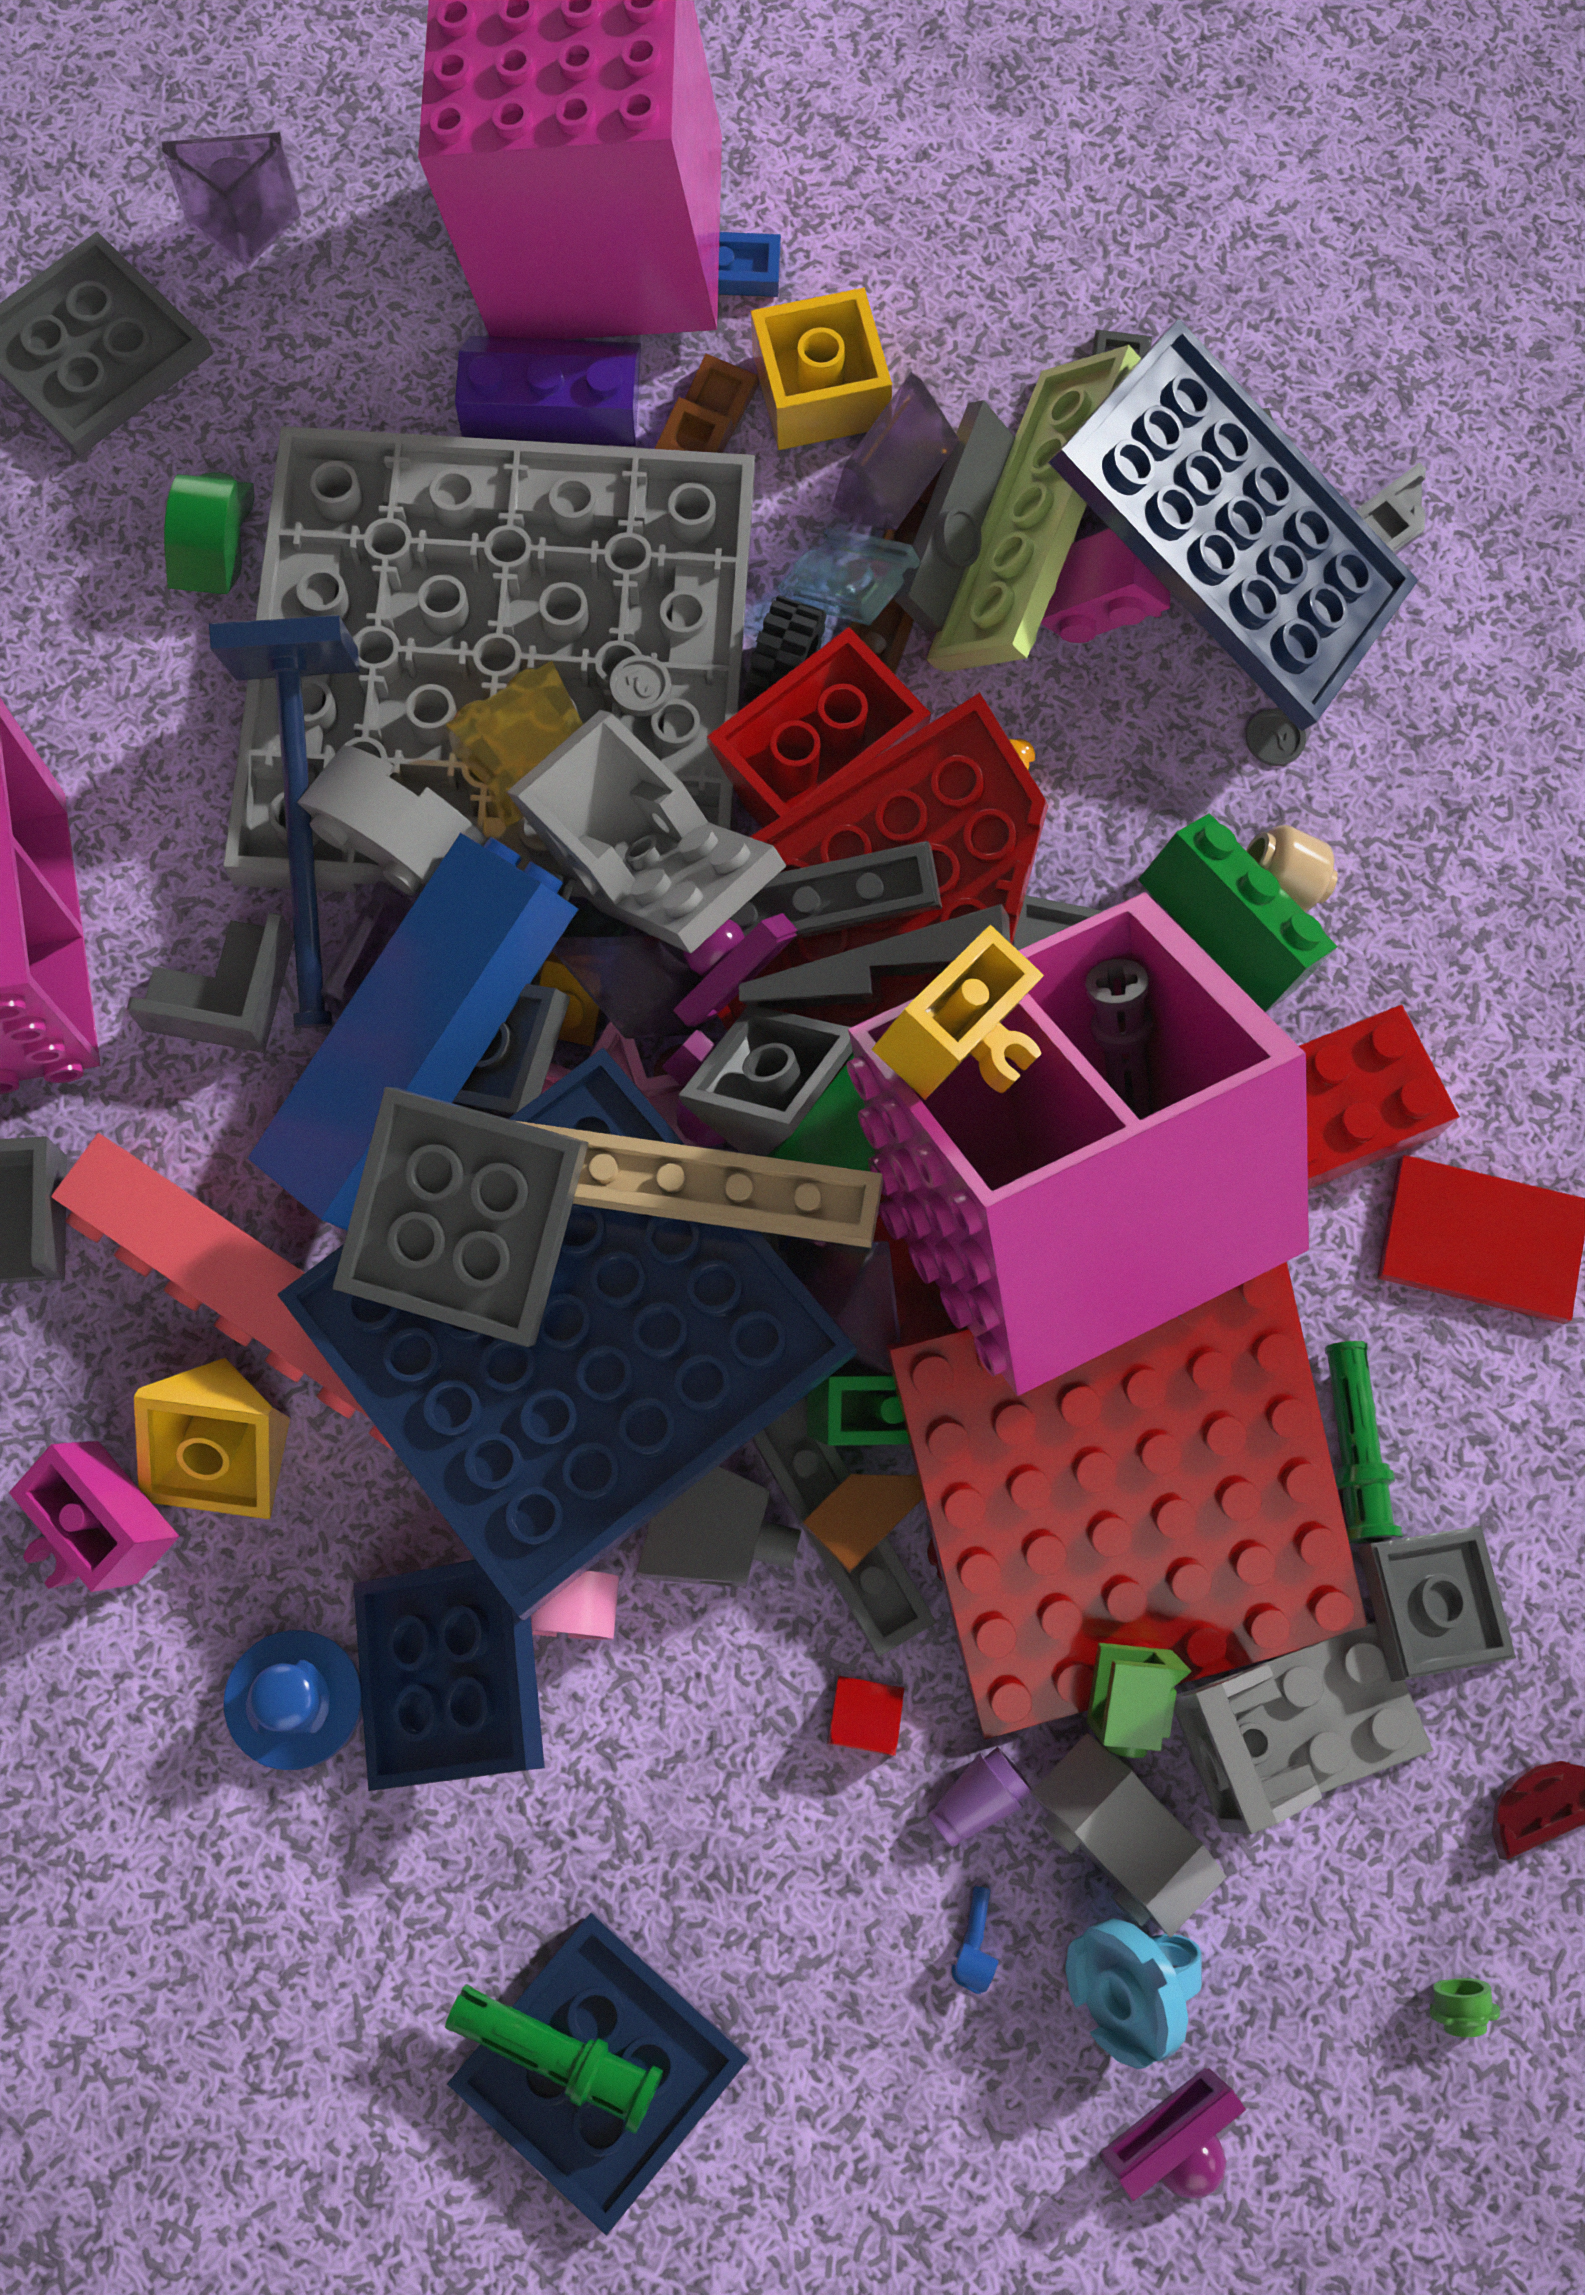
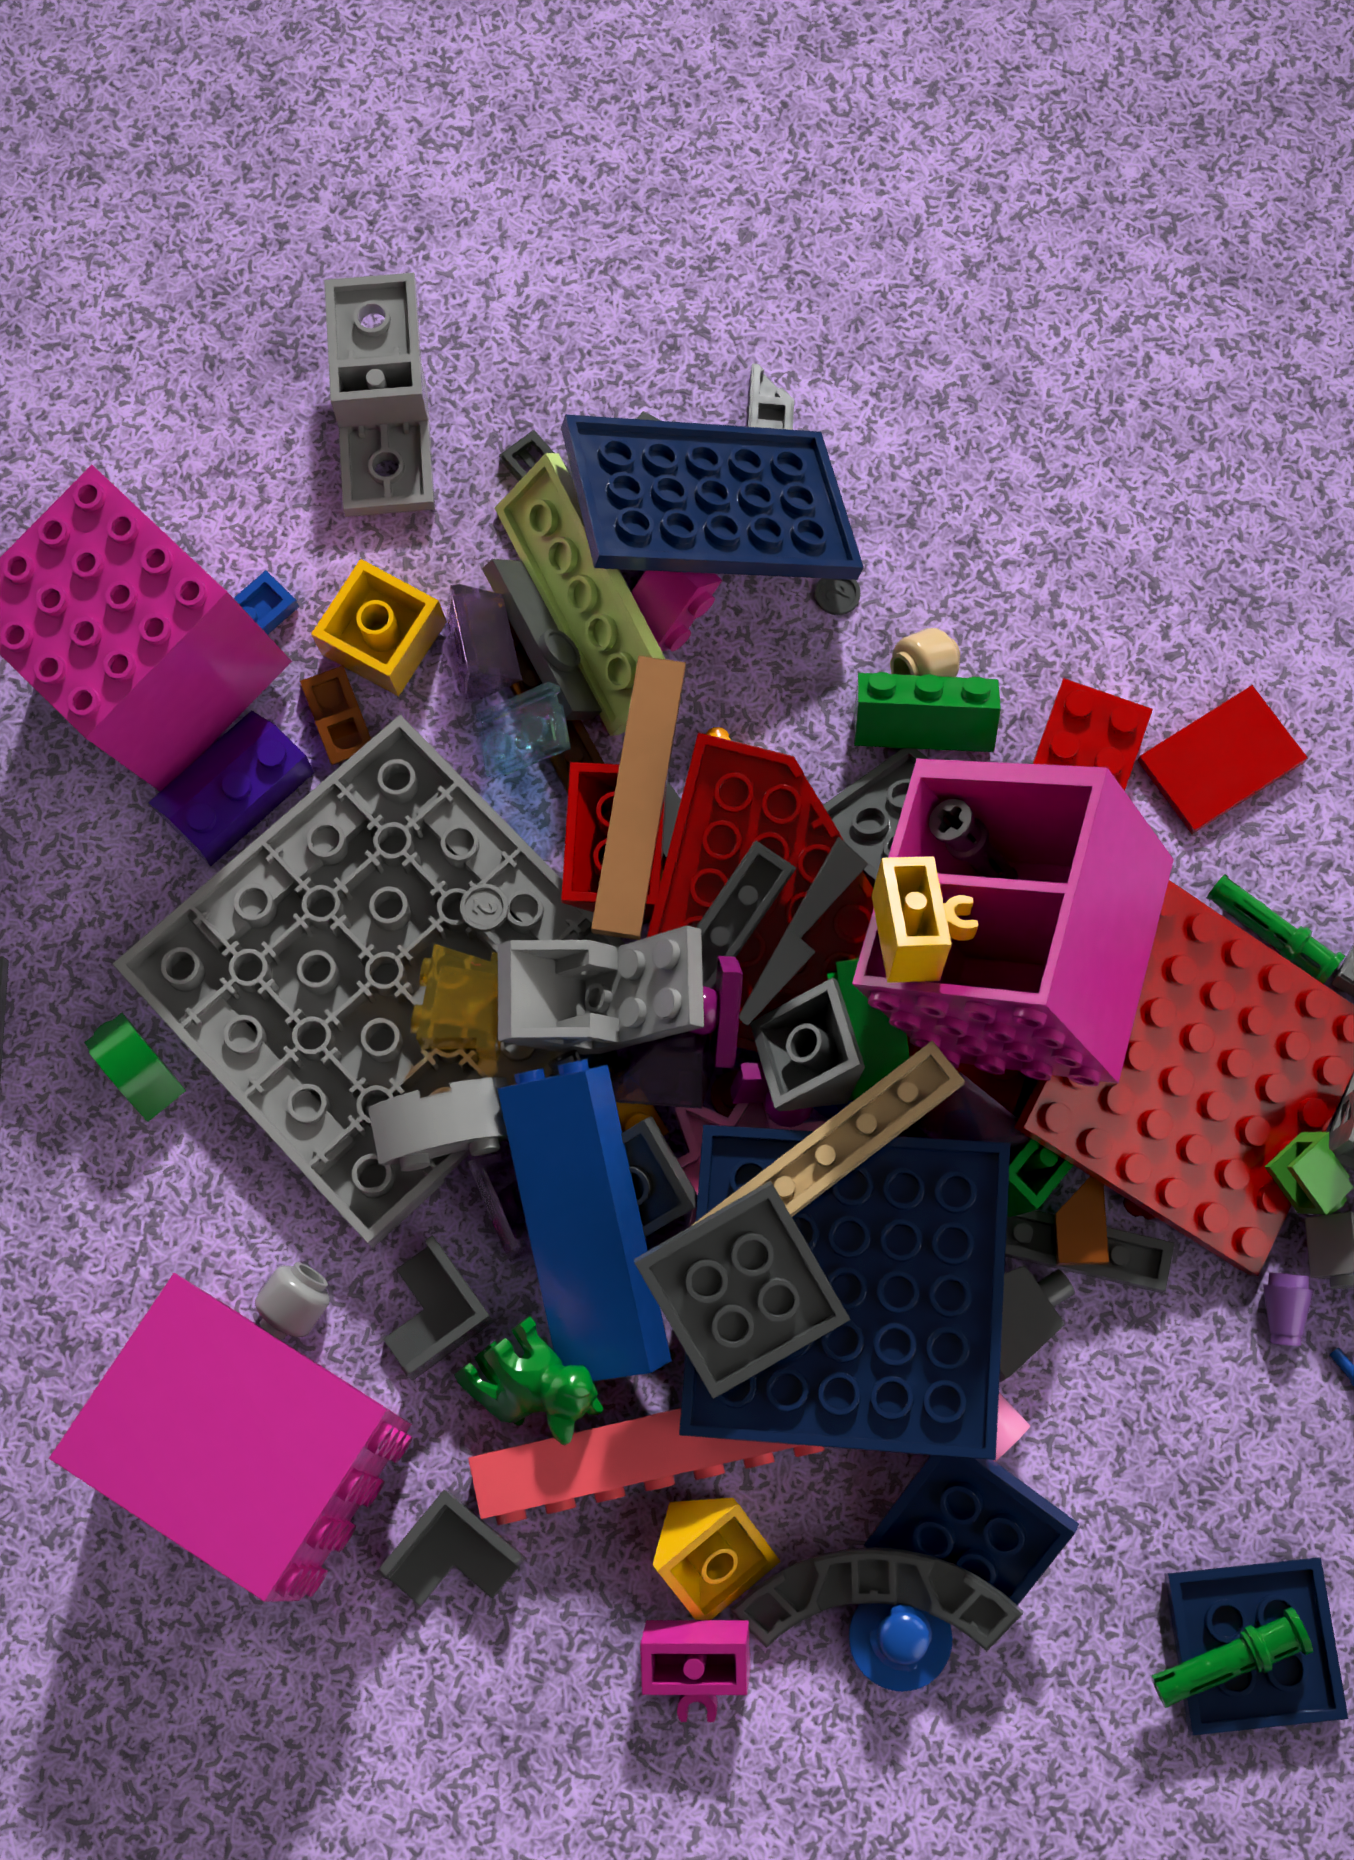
camera: 40 degrees left, 0 degrees up
dark blue tile [209,615,360,1028] -> none
black tyre [744,595,827,702] -> none
red slope [827,1675,905,1756] -> none
none -> light grey head [255,1262,330,1340]
none -> light grey bracket [324,273,435,517]
none -> green animal [454,1316,603,1445]
none -> medium nougat tile [591,656,686,940]
none -> dark grey tile [730,1547,1023,1651]

